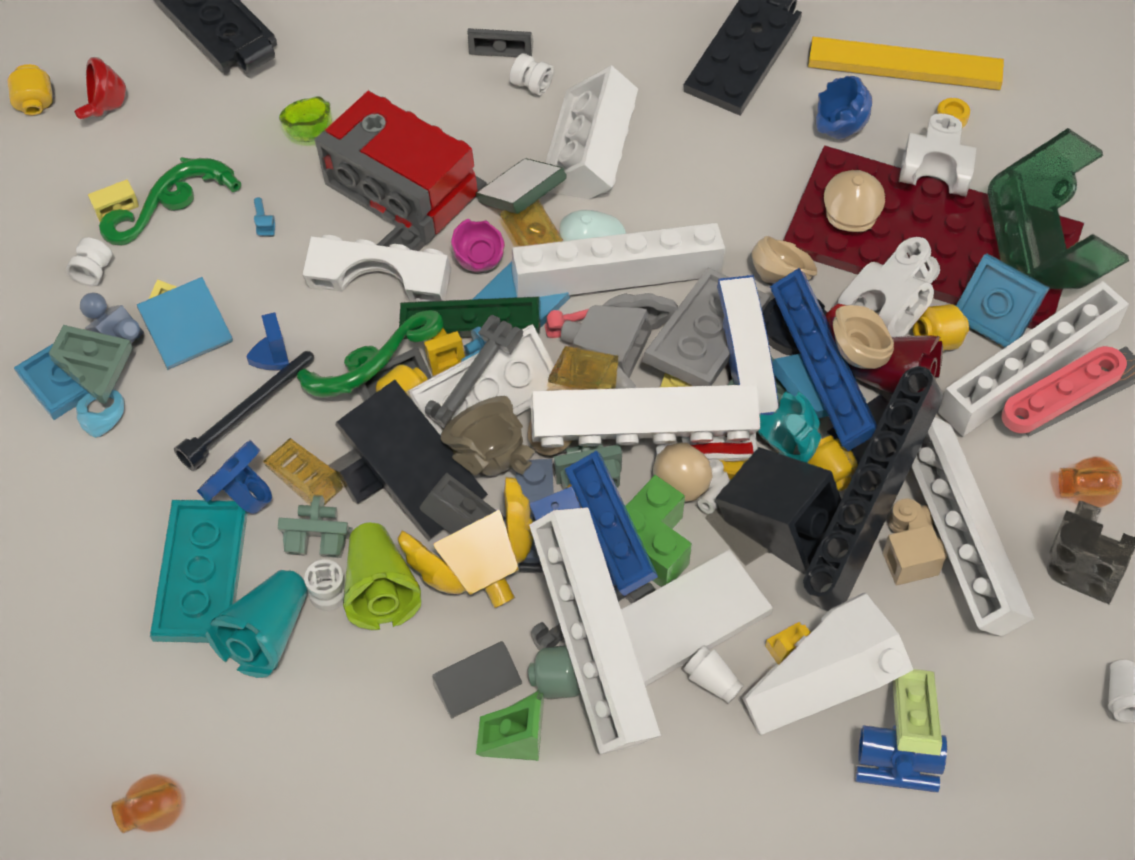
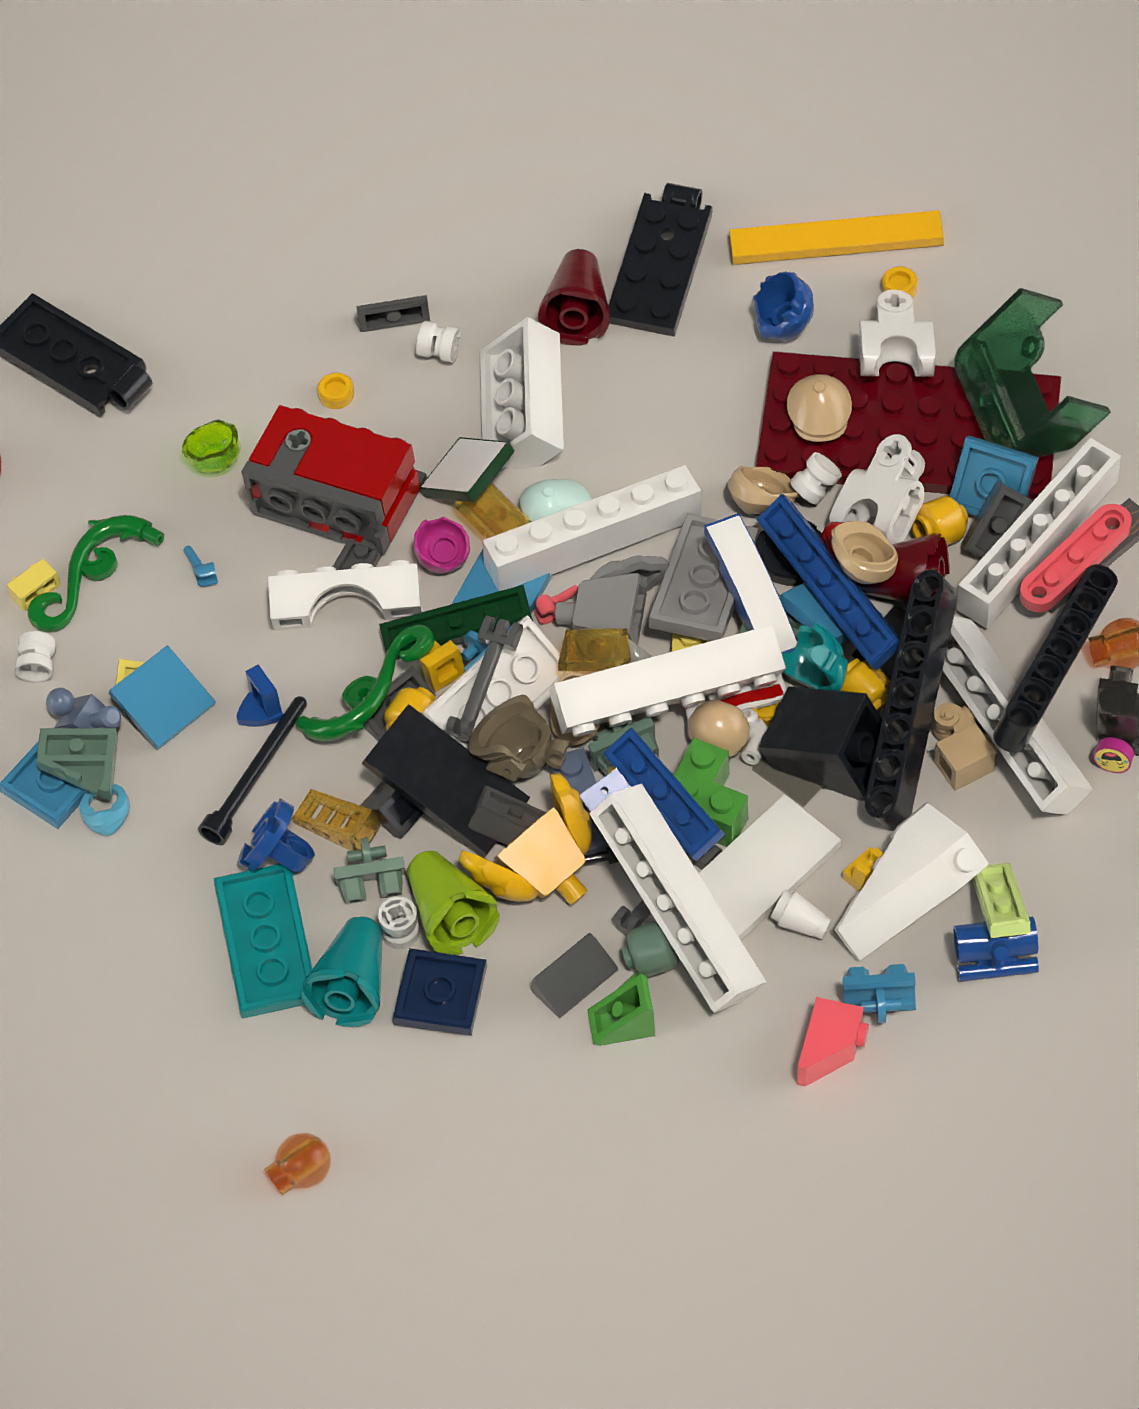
camera: 10 degrees left, 0 degrees up
none -> yellow tile [317,373,354,409]
none -> dark blue plate [393,948,487,1036]
none -> dark red cone [538,249,610,345]
none -> white wheel [790,452,842,504]
none -> coral slope [797,997,869,1086]
none -> dark azure hips [842,964,916,1023]
none -> dark grey slope [961,480,1033,558]
none -> black beam [993,564,1118,753]
none -> tile [1093,737,1134,773]

